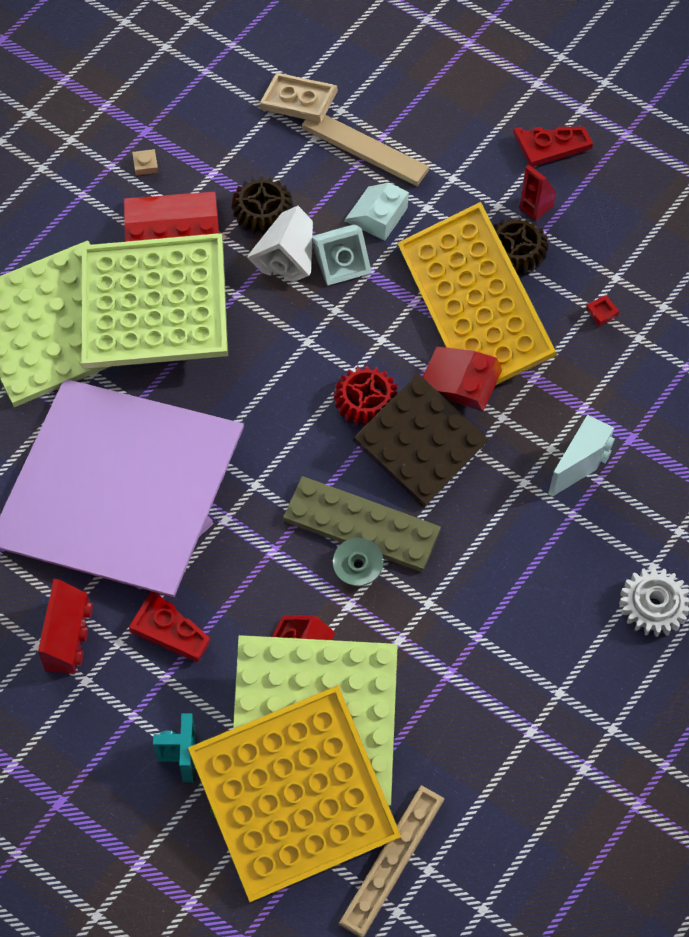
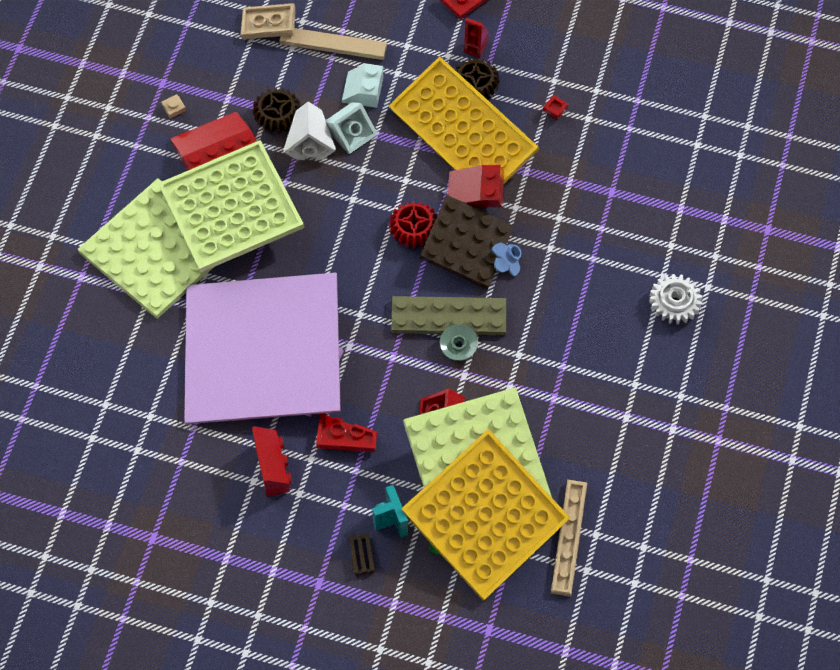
camera: 20 degrees left, 0 degrees up
light aqua slope [548,415,615,497] -> none
none -> dark brown tile [349,533,375,575]
none -> medium blue plate [492,243,521,276]

